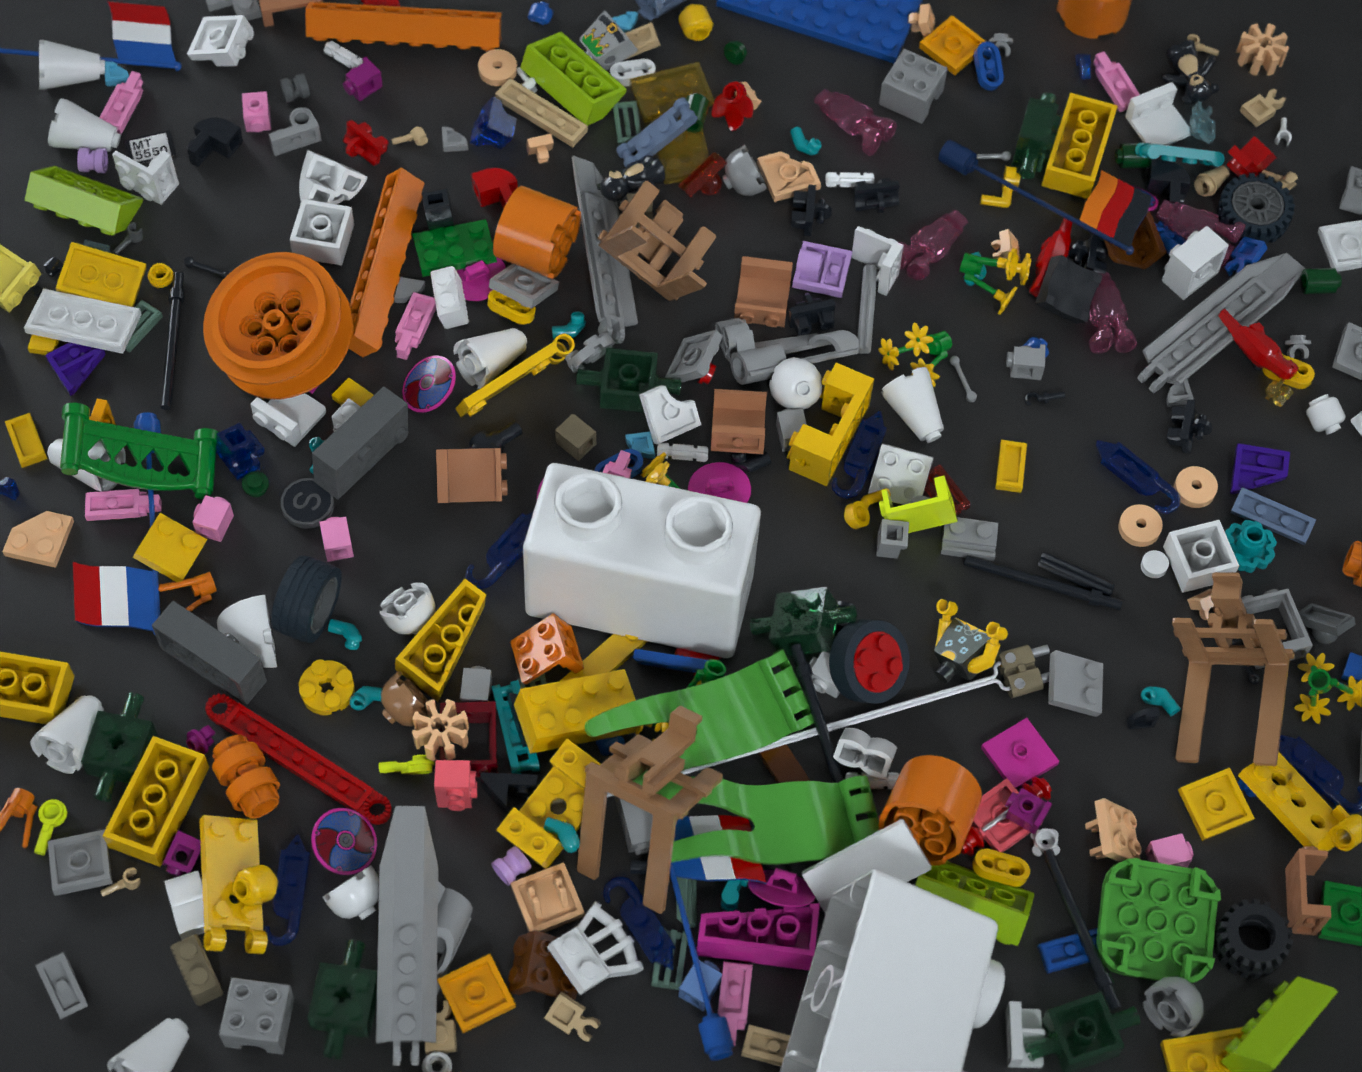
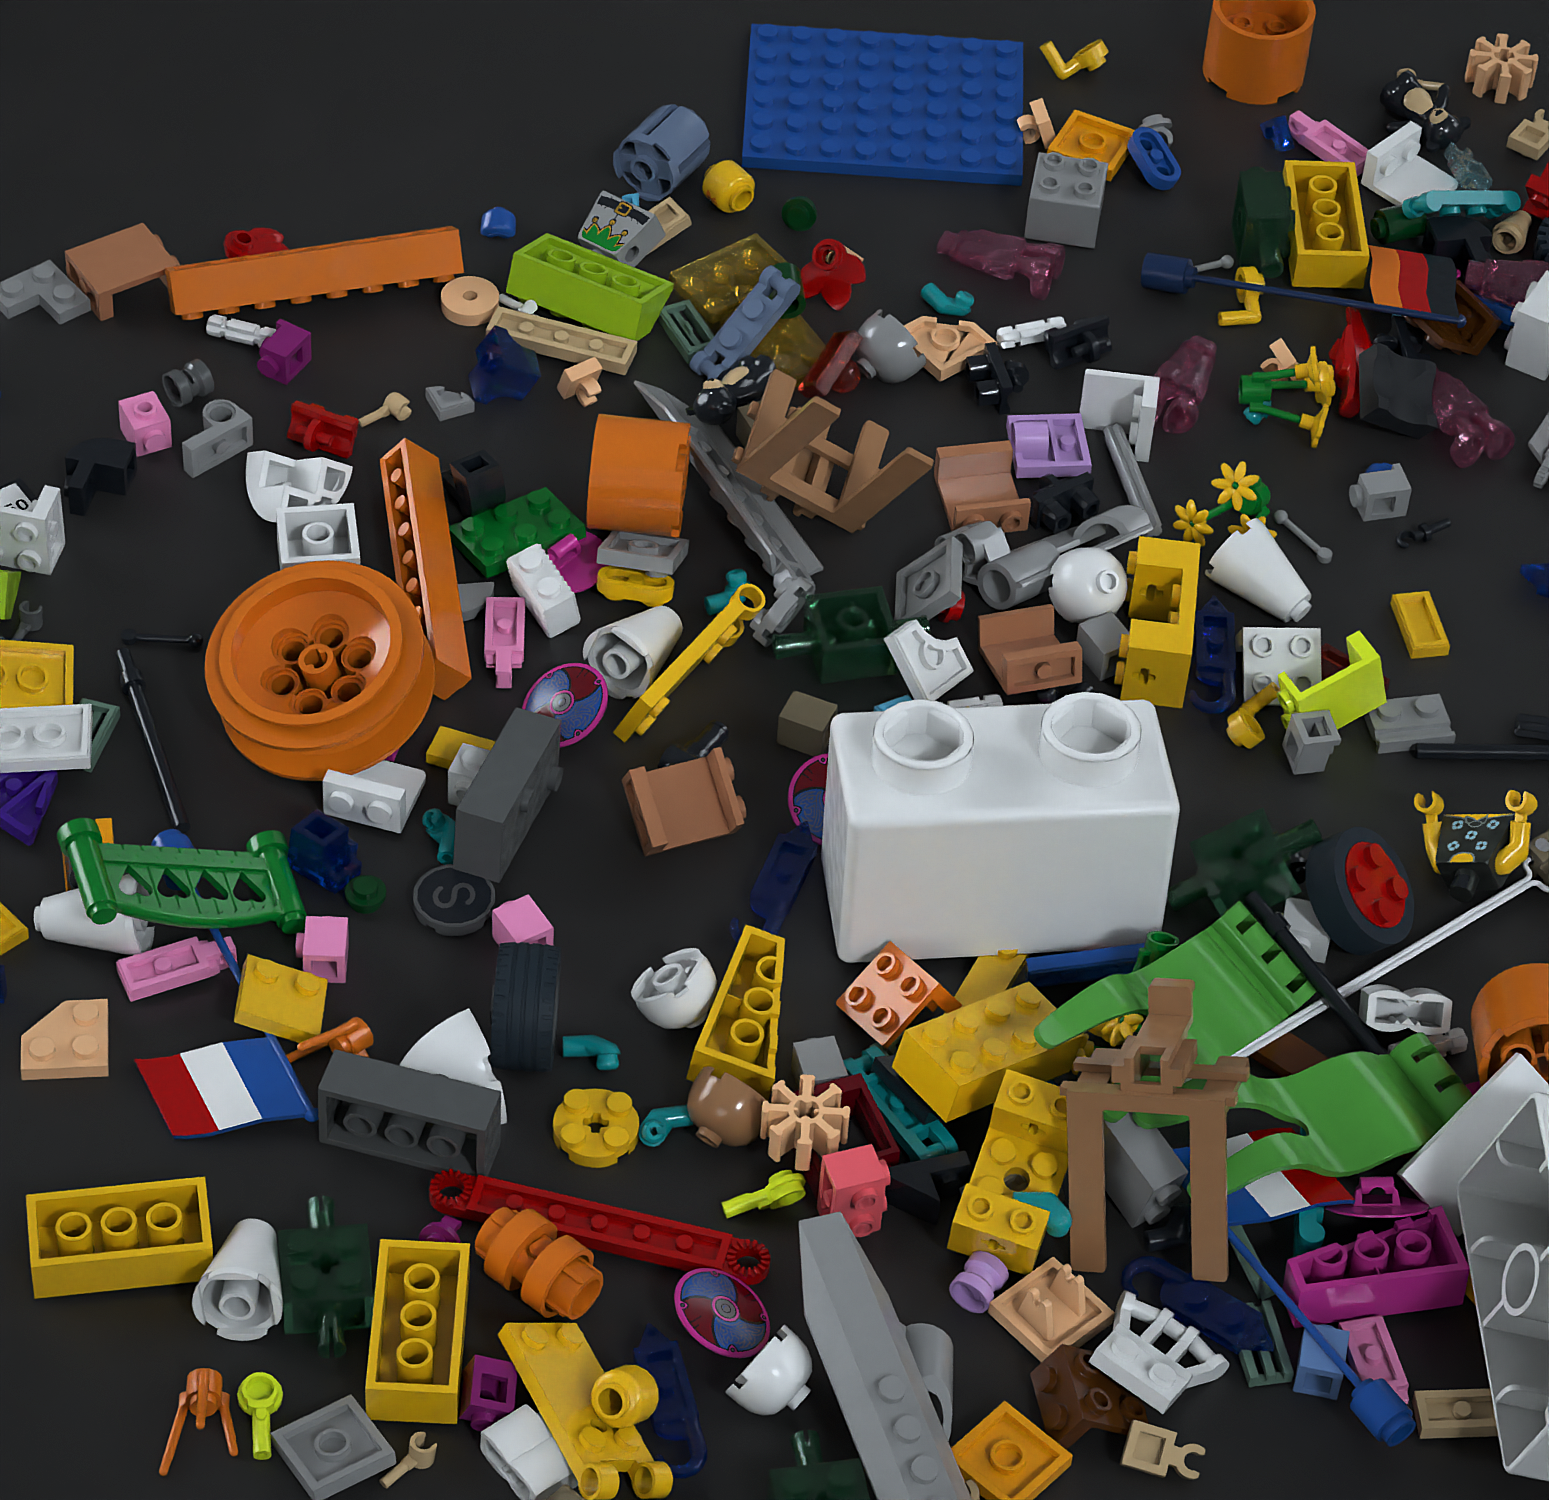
camera: 20 degrees left, 15 degrees down
yellow plate [148,263,173,288] -> none
white plate [187,15,254,66] -> none
red brick [471,168,518,209] -> none
white beam [610,59,655,87] -> none

